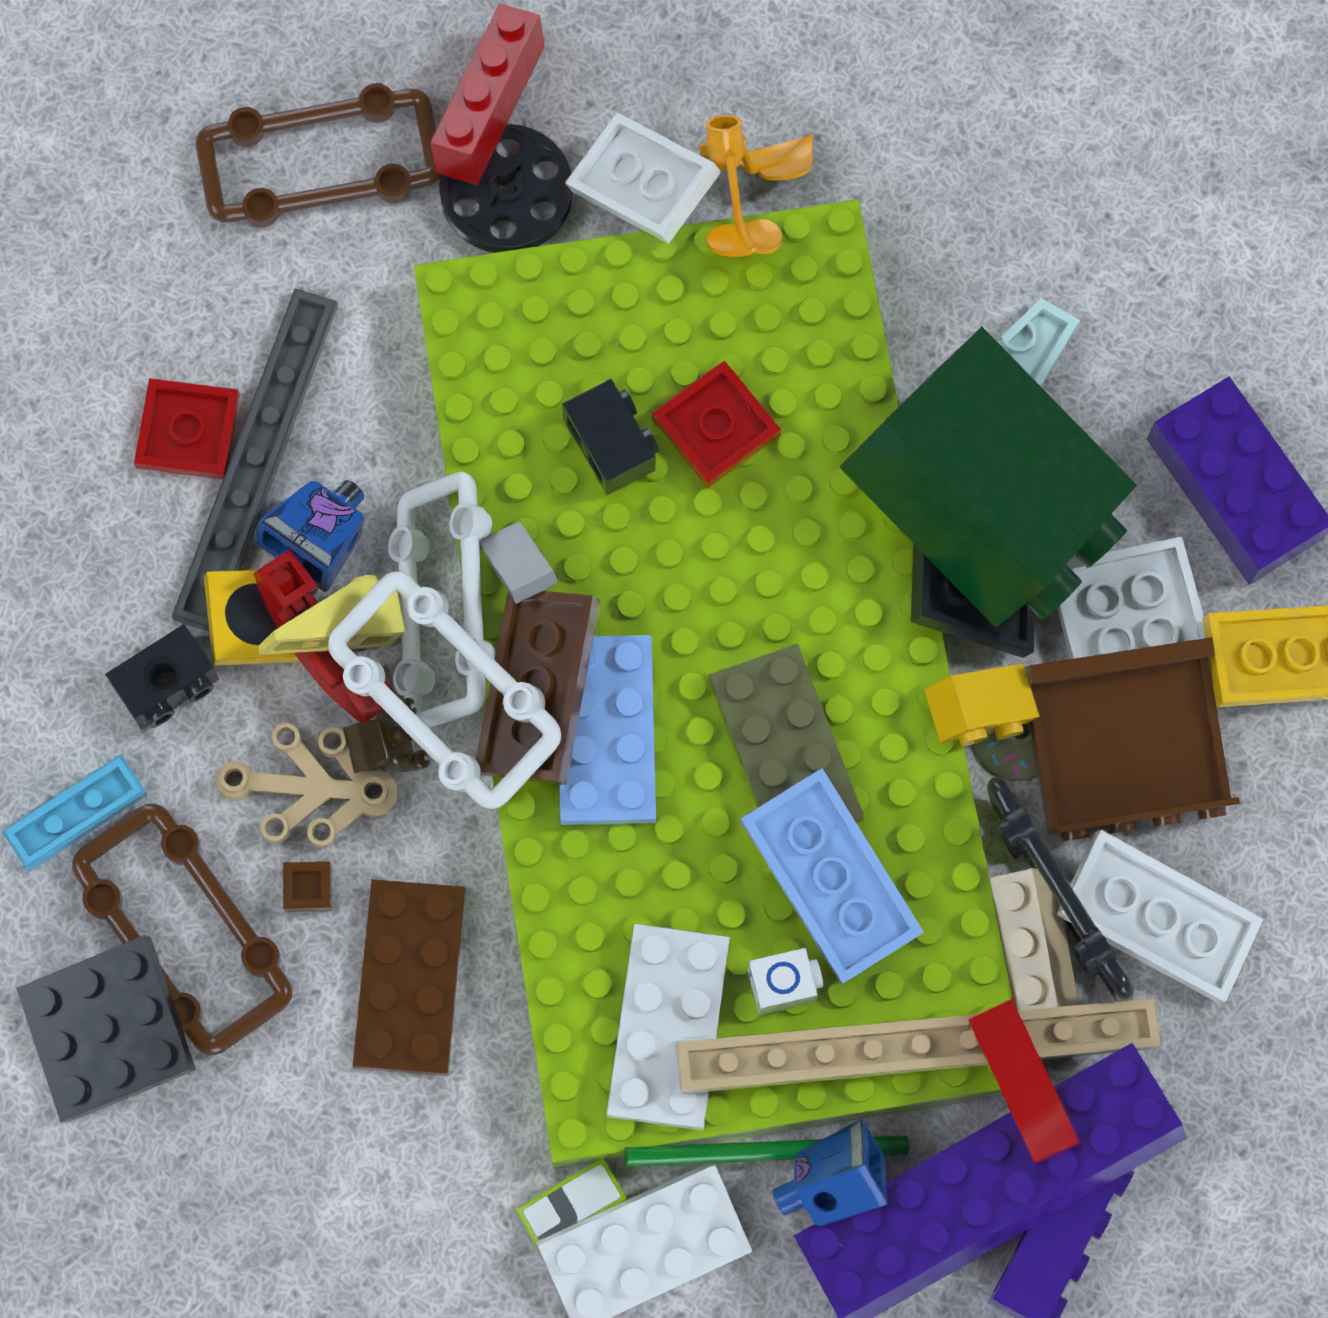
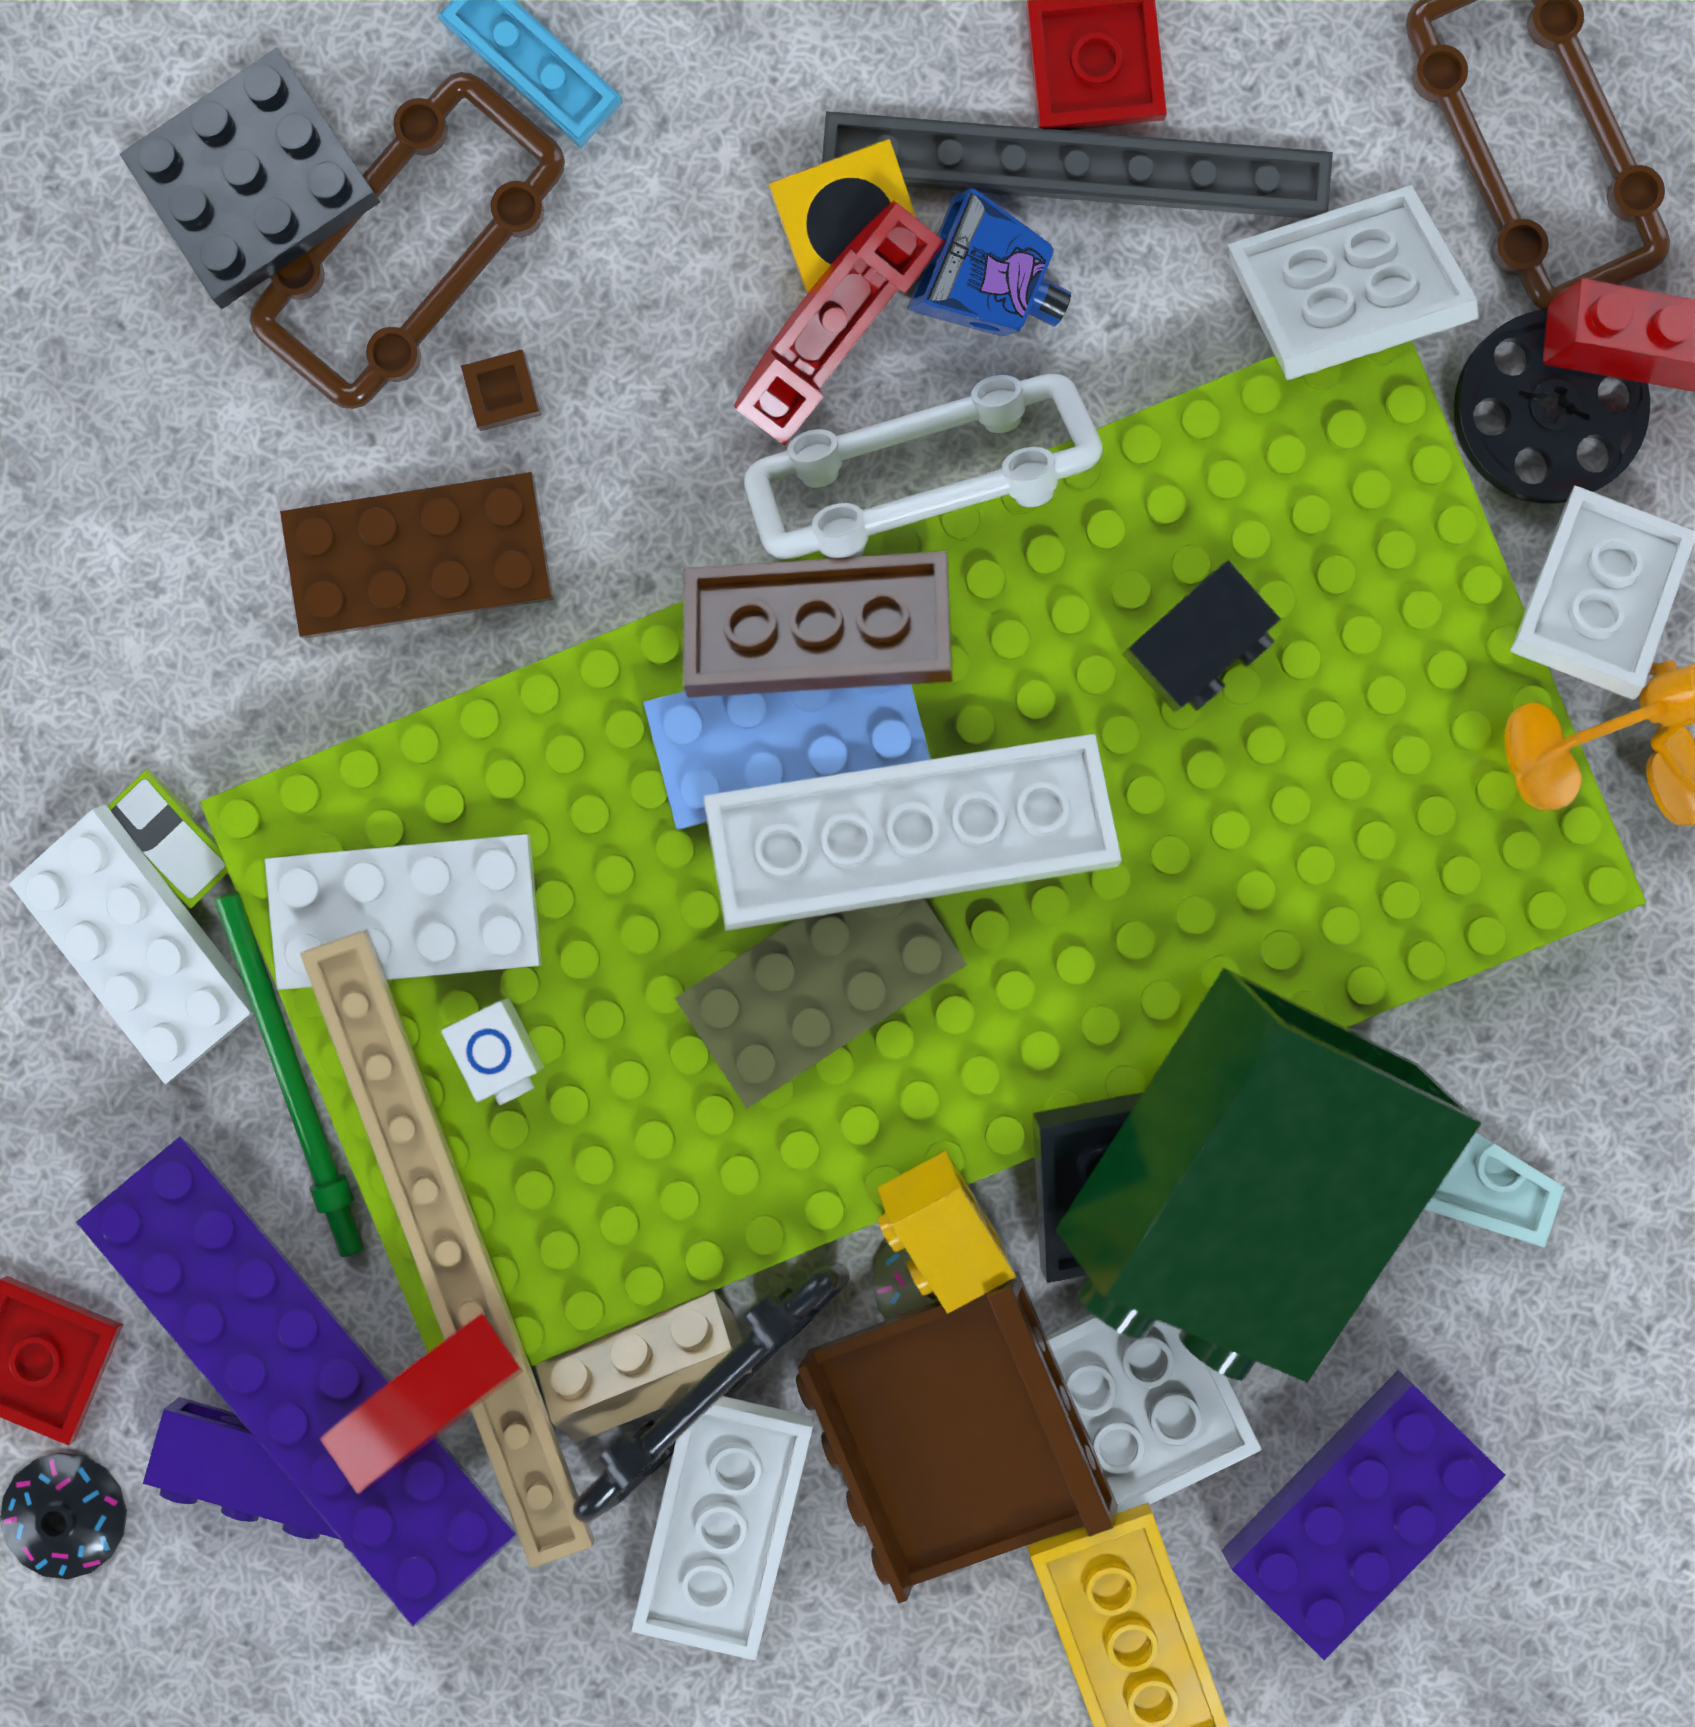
camera: 80 degrees right, 15 degrees up
black brick [105,624,219,730] -> none
tan plant [216,723,398,849] -> none
light yellow slope [258,575,405,655] -> none
white bar [328,571,561,809] -> none
dark brown piece [343,698,430,773] -> none
light grey tile [479,521,558,603] -> none
red tile [651,360,781,488] -> none
light blue plate [739,768,924,984] -> none
blue torso [773,1118,887,1226] -> none
none -> white plate [704,734,1121,930]
none -> white plate [1228,185,1479,380]

